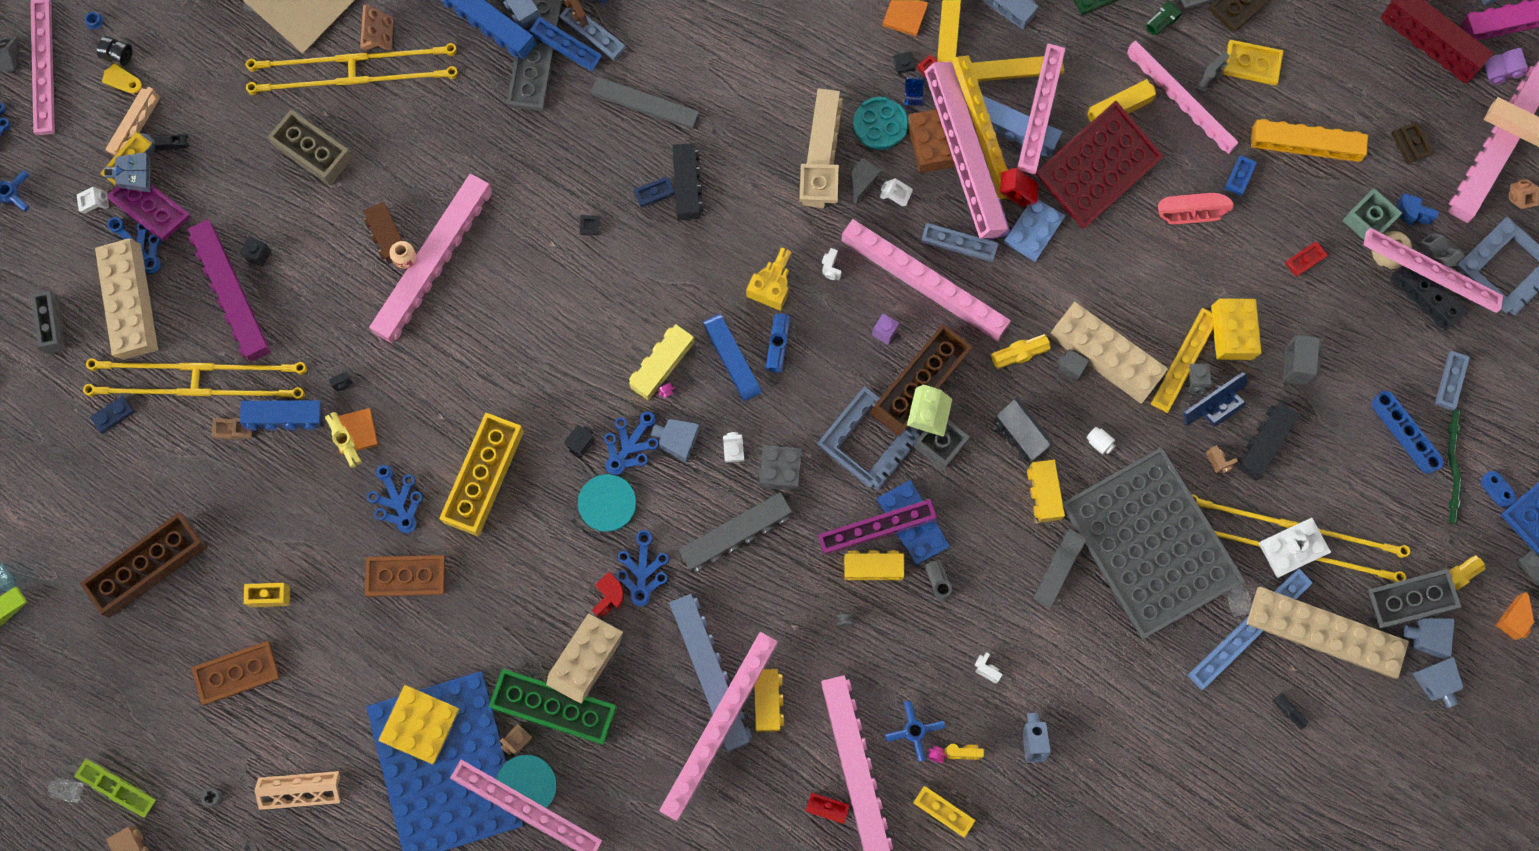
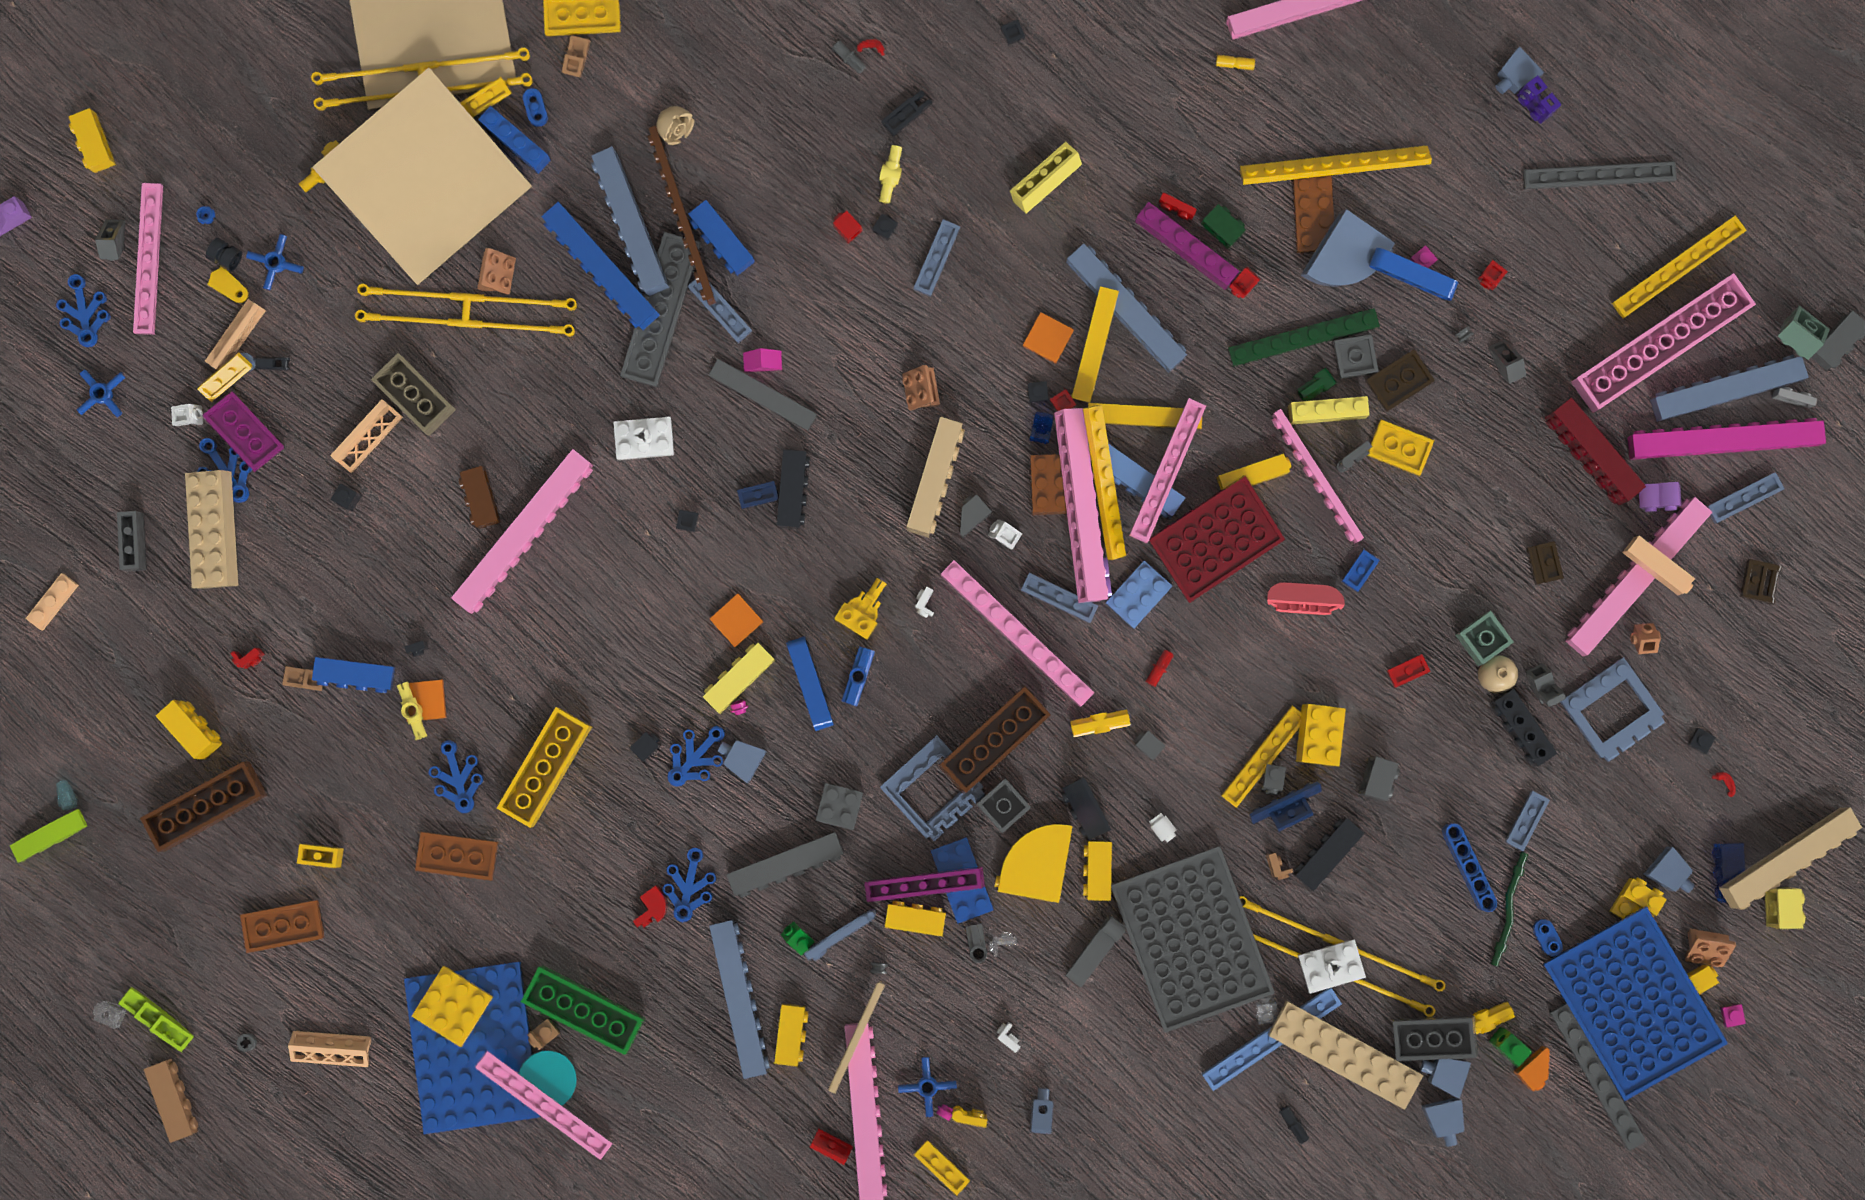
camera: 10 degrees right, 10 degrees up
yellow bar [83,358,307,400] -> none
dark blue plate [90,396,135,434] -> none
sand blue torso [104,153,150,192] -> none
magenta brick [188,219,271,362] -> none
light nougat head [389,241,416,269] -> none
blue plate [529,17,602,72] -> none
tan brick [546,613,623,704] -> none
teal tile [578,474,636,532] -> none
bright pink brick [659,632,778,822] -> none
white bracket [723,432,744,463] -> none
tan plate [799,164,839,203] -> none
teal tile [853,97,908,150] -> none
medium lavender brick [872,314,899,345] -> none
yellowish green slope [907,385,952,436] -> none
red brick [1000,168,1039,207] -> none
tan brick [1049,302,1168,404] -> none
light orange brick [1251,119,1368,162] -> none
bright pink plate [1363,228,1503,313] -> none
blue brick [1396,193,1439,225] -> none
none -> yellow brick [156,700,223,759]
none -> red bracket [230,648,265,669]
none -> blue bar [246,234,304,291]
none -> light nougat fence [330,399,403,473]
none -> white plate [614,417,674,460]
none -> orange tile [710,594,763,647]
none -> dark pink slope [743,348,782,372]
none -> green bracket [781,921,815,956]
none -> sand blue hinge [804,909,876,961]
none -> tan tile [829,981,885,1094]
none -> nougat bracket [902,365,940,411]
none -> clear bracket [989,932,1017,957]
none -> yellow brick [994,824,1073,903]
none -> red axle [1145,650,1174,687]
none -> light yellow brick [1288,396,1369,425]
none -> green torso [1488,1027,1532,1067]

